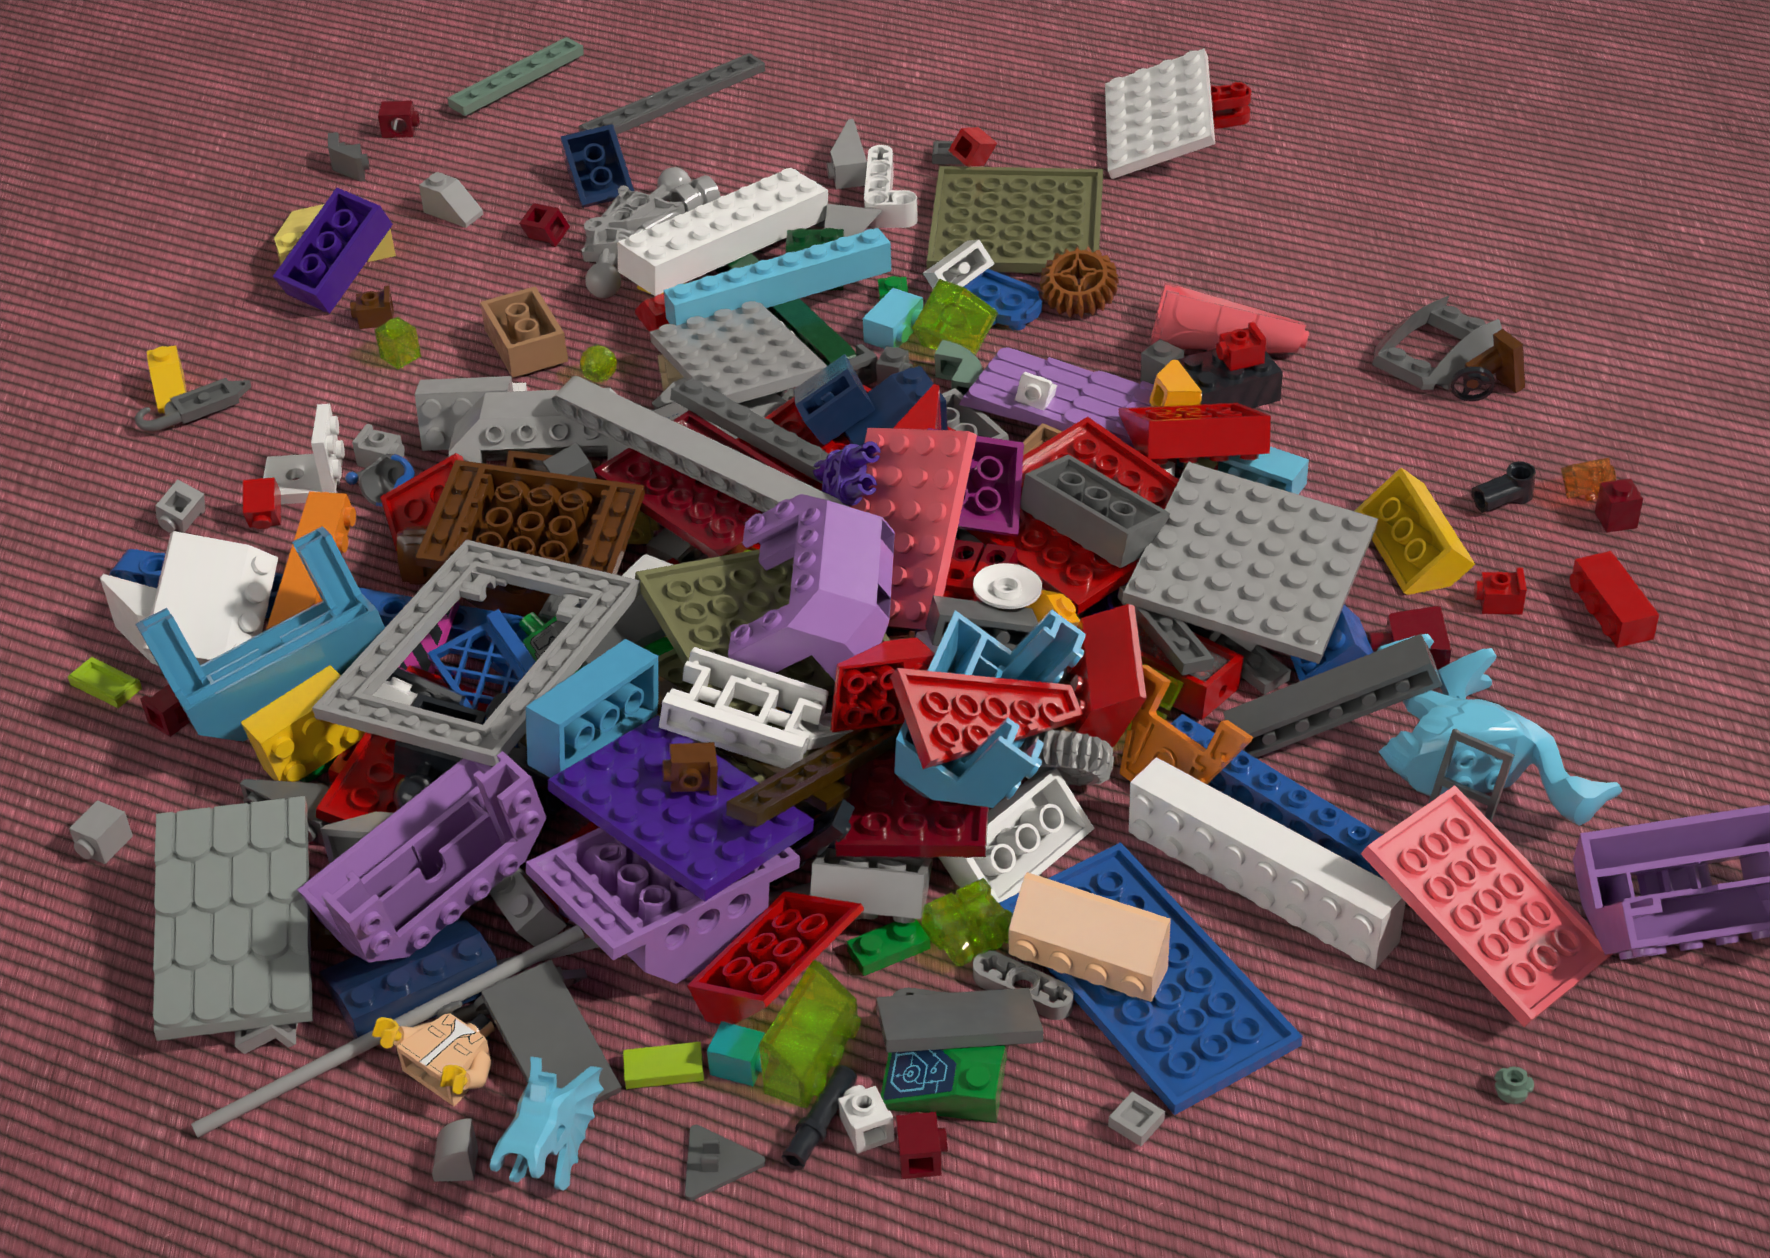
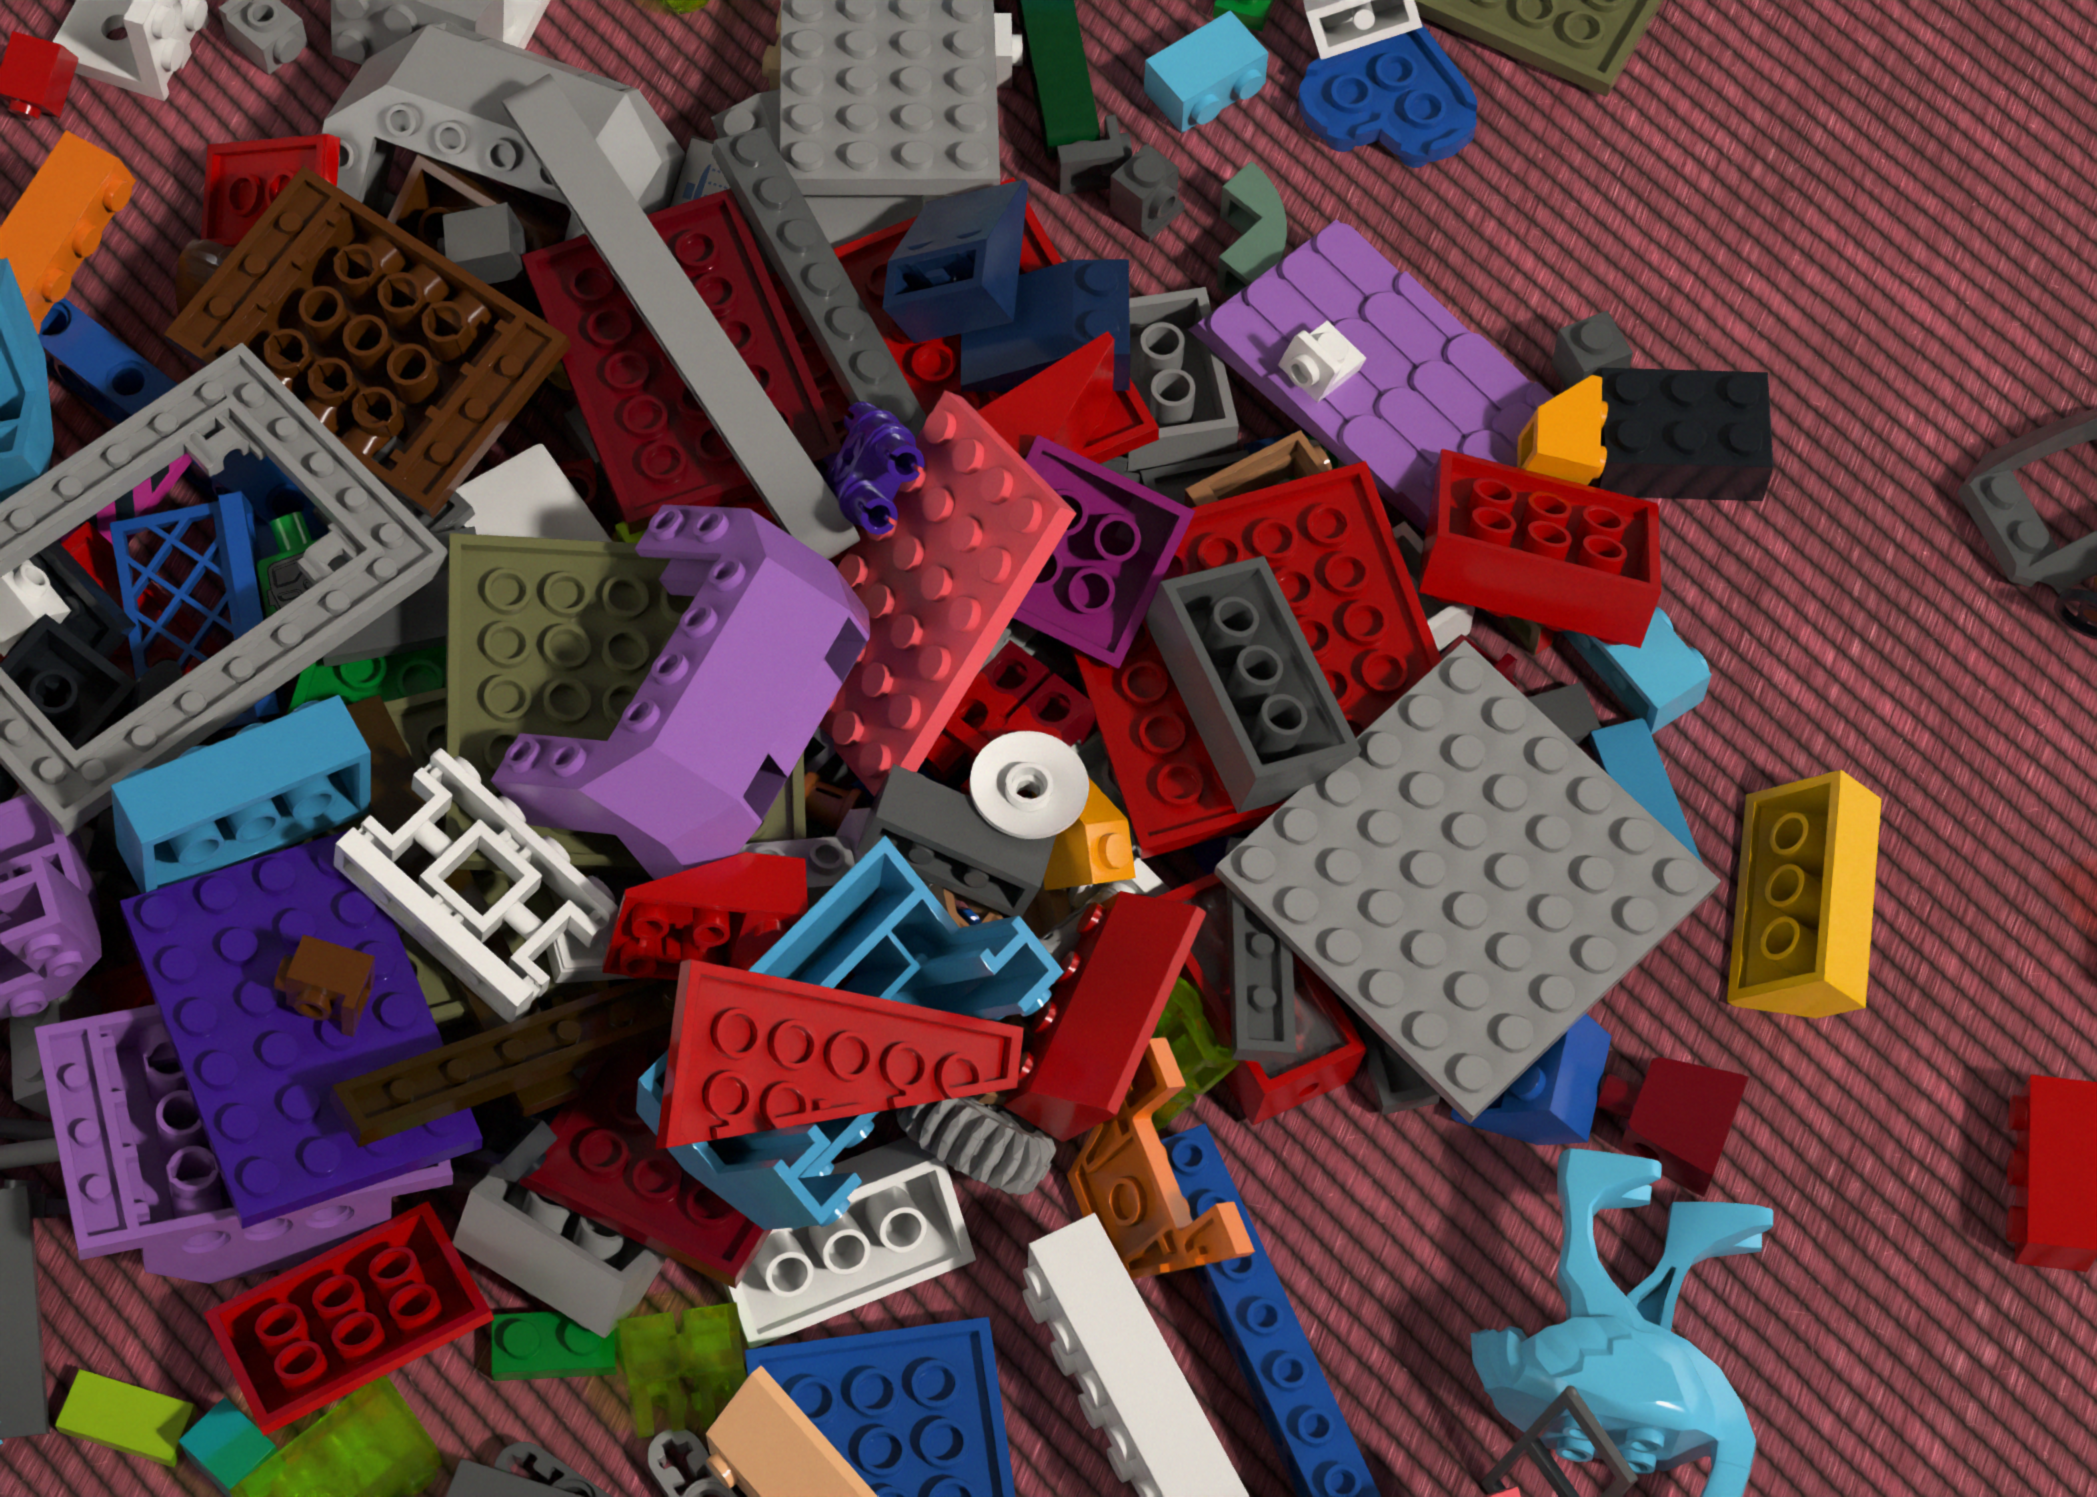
camera: 20 degrees right, 20 degrees up
dark grey piece [345,454,416,507] -> none
clear neon green slope [912,279,998,356] -> none
dark orange gear [1040,246,1119,319] -> none
coral cone [1150,282,1309,353] -> none
red brick [1216,321,1266,371] -> none
dark grey brick [1223,634,1442,758] -> none
black piece [1471,461,1536,513] -> none
red brick [1474,567,1527,615] -> none

